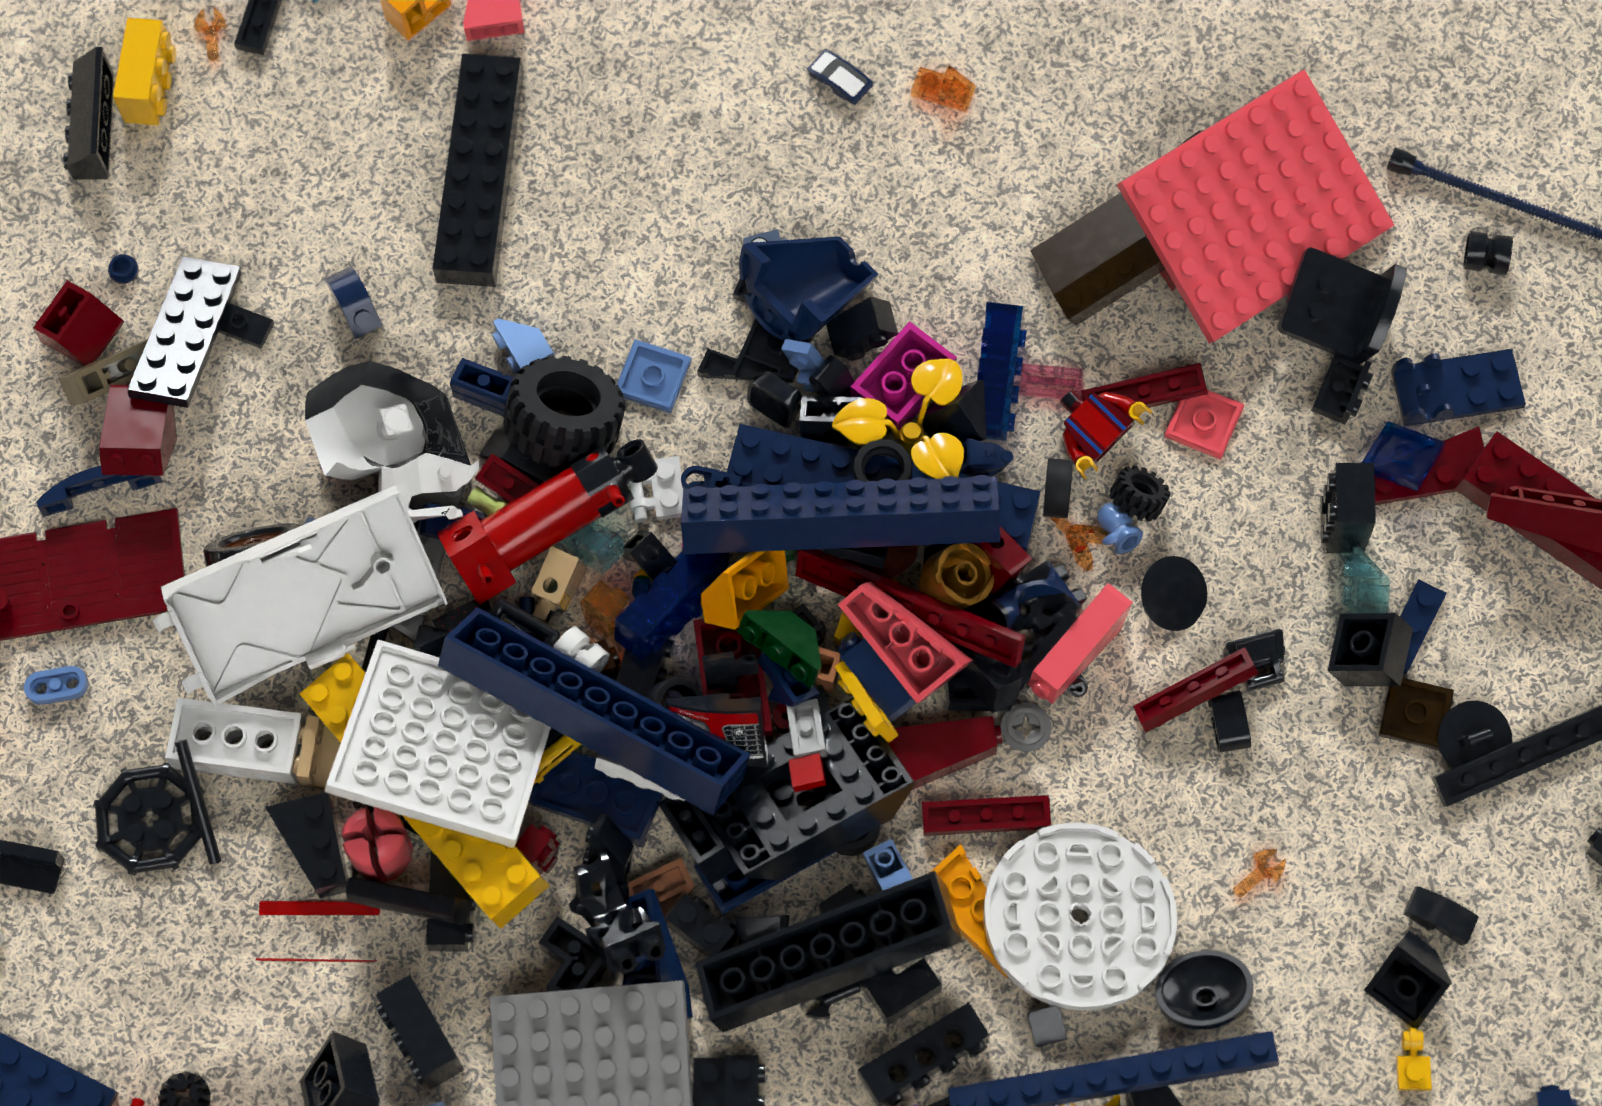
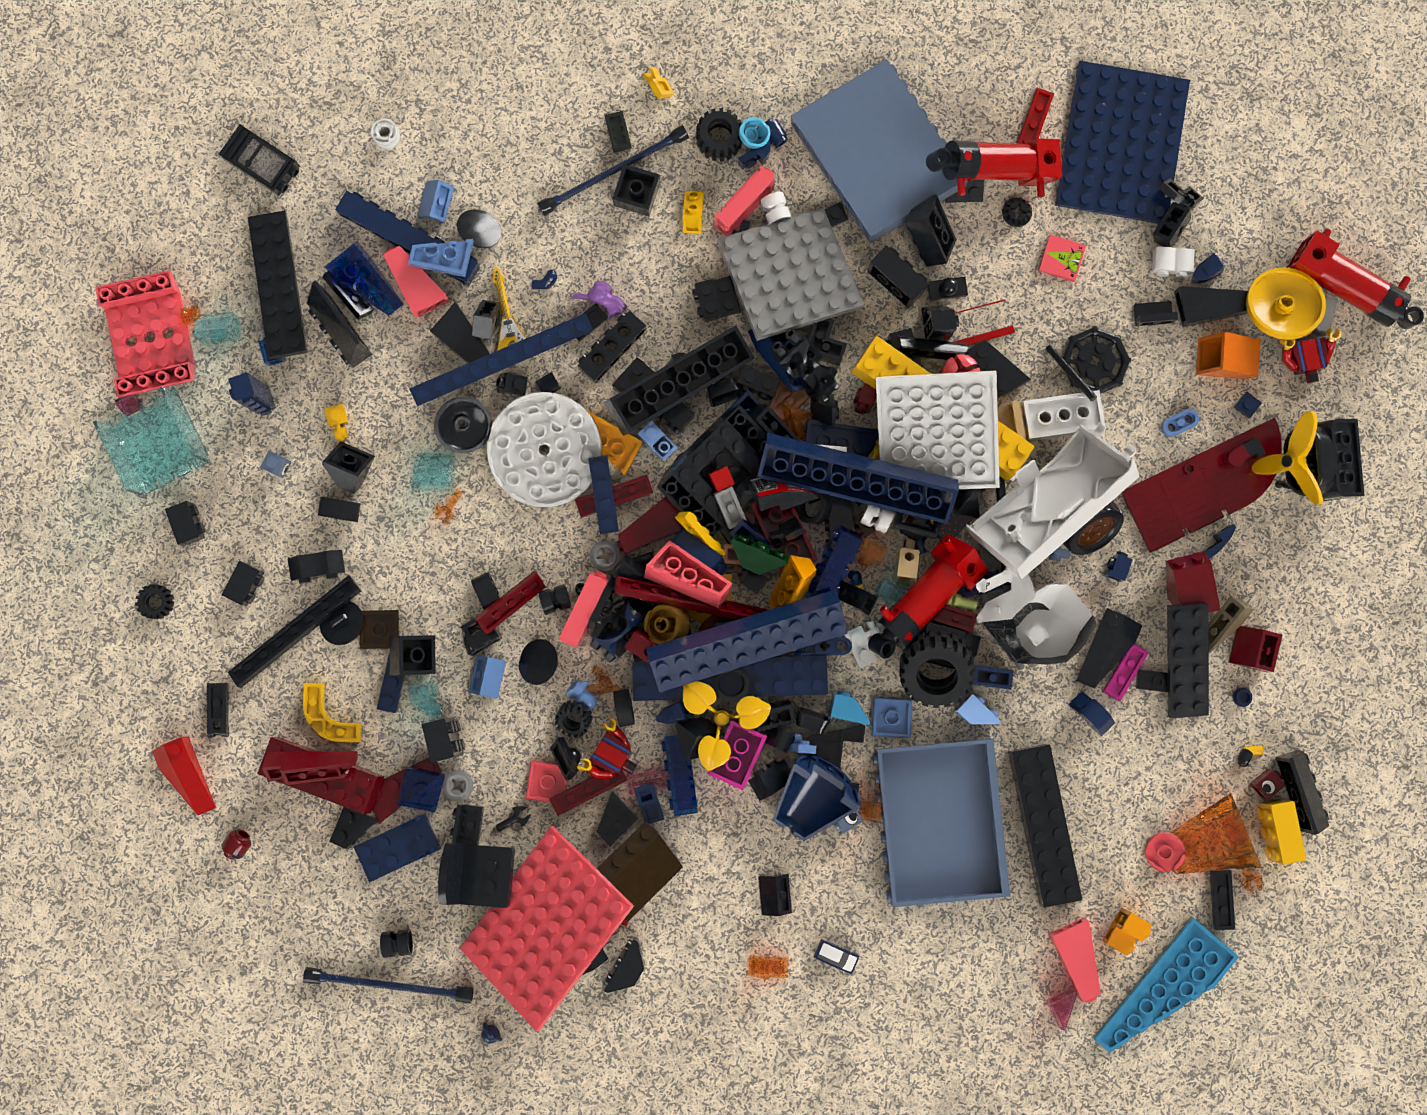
camera: 160 degrees right, 15 degrees up
none -> sand blue brick [260,451,291,478]
none -> black brick [288,550,345,584]
none -> yellow plate [303,683,362,743]
none -> black wing [329,807,379,849]
none -> clear light blue slope [412,453,456,492]
none -> light grey gear [442,770,474,801]
none -> medium blue panel [468,655,506,698]
none -> dark blue piece [481,1022,502,1044]
none -> black bracket [496,372,528,396]
none -> black bar [496,806,531,832]
none -> black wheel [538,584,572,615]
none -> black tile [550,737,582,781]
none -> dark blue plate [588,455,619,534]
none -> black wing [597,792,639,846]
none -> black slope [603,937,645,993]
none -> dark blue slope [634,783,665,824]
none -> black panel [759,874,792,916]
none -> clear orange slope [780,401,813,440]
none -> dark azure slope [828,691,870,725]
none -> clear orange slope [861,800,882,823]
none -> sand blue panel [873,738,1010,907]
none -> black wedge [921,305,959,341]
none -> black tile [928,277,968,301]
none -> coral tile [1038,234,1086,282]
none -> black wedge [1076,608,1143,688]
none -> dark pink tile [1102,644,1149,702]
none -> dark blue brick [1103,551,1133,582]
none -> coral tile [1145,832,1185,872]
none -> clear orange wedge [1169,793,1262,874]
none -> black arm [1237,746,1264,767]
none -> dark red brick [1250,769,1286,800]

